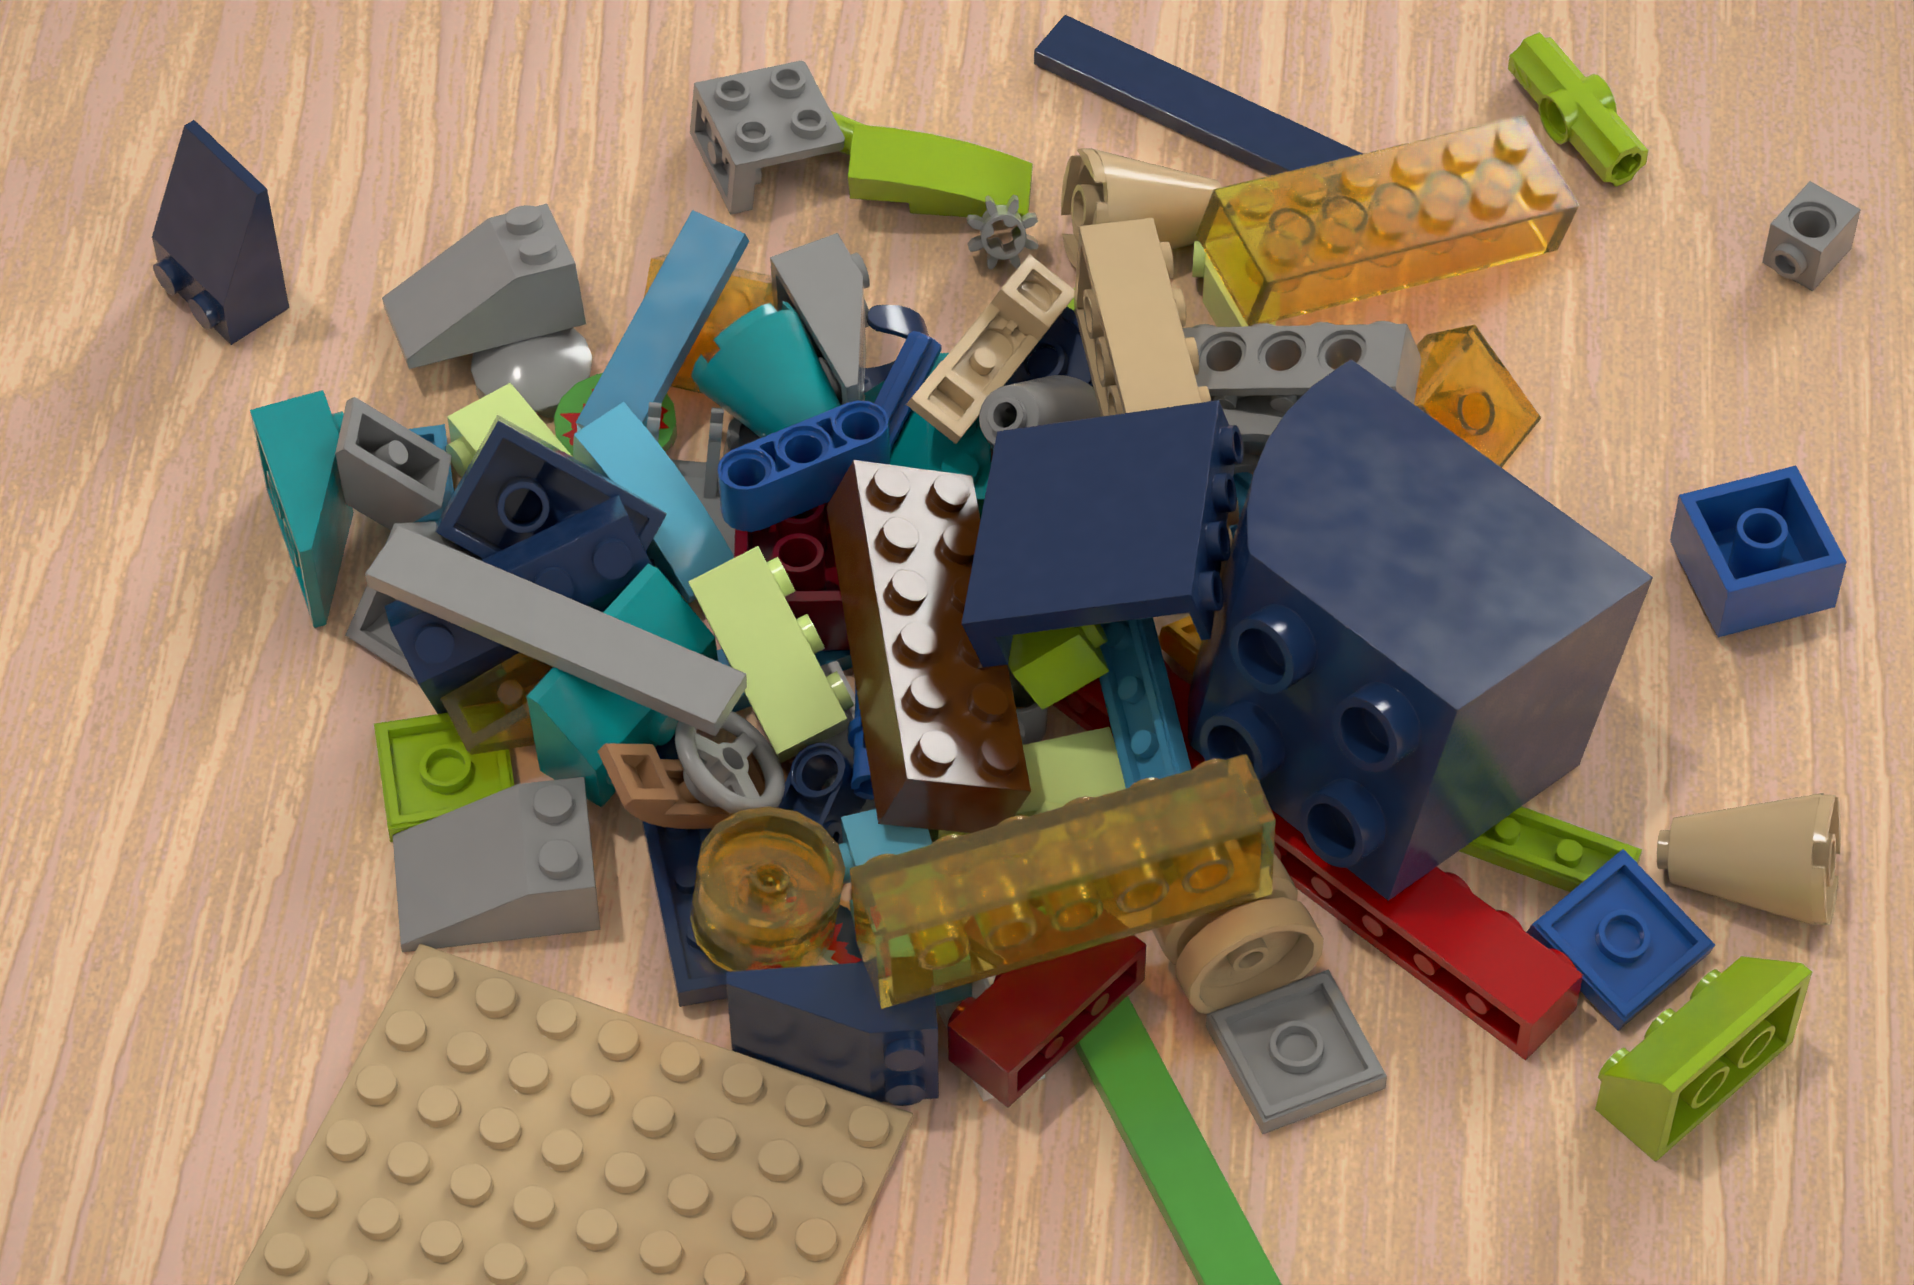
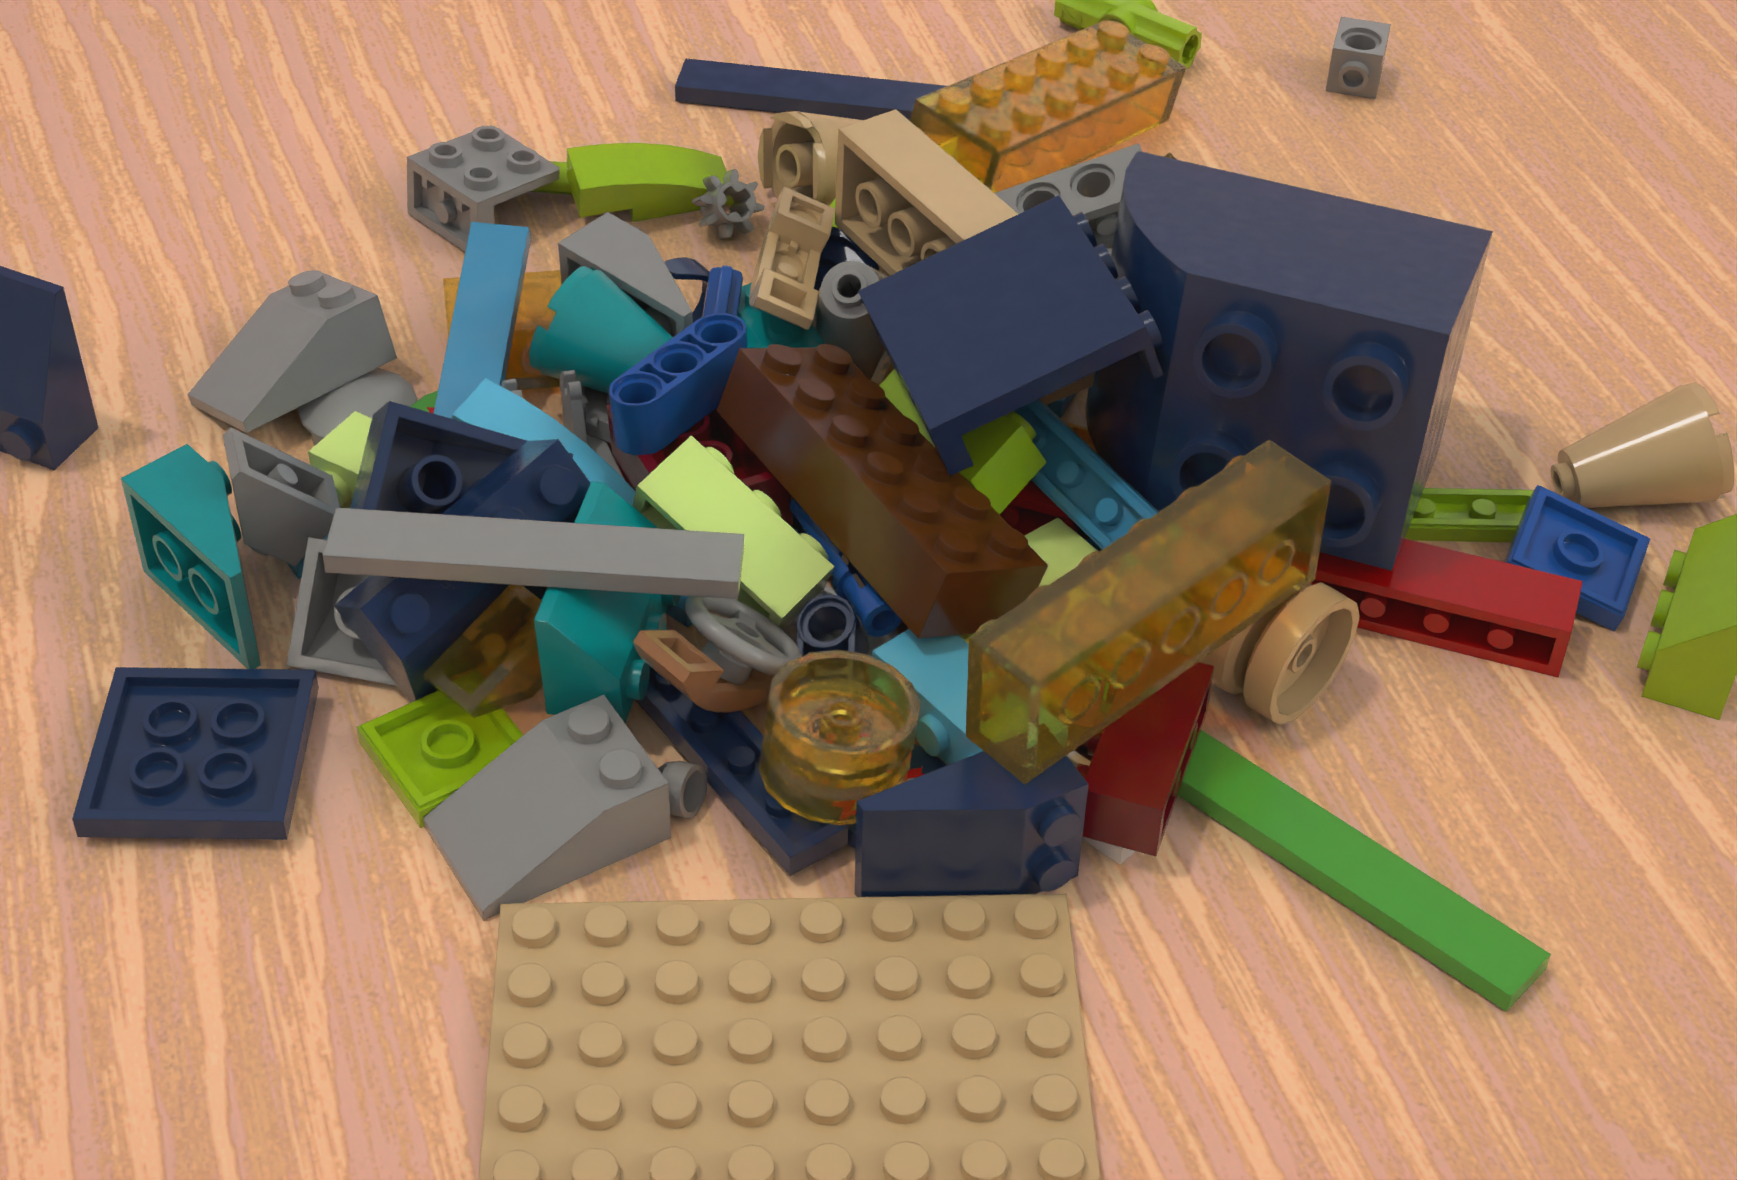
camera: 25 degrees left, 10 degrees down
light grey tile [1206,969,1387,1134] -> none
blue brick [1670,465,1847,637] -> none
none -> dark blue plate [72,667,319,840]
none -> light grey hinge [658,761,707,819]

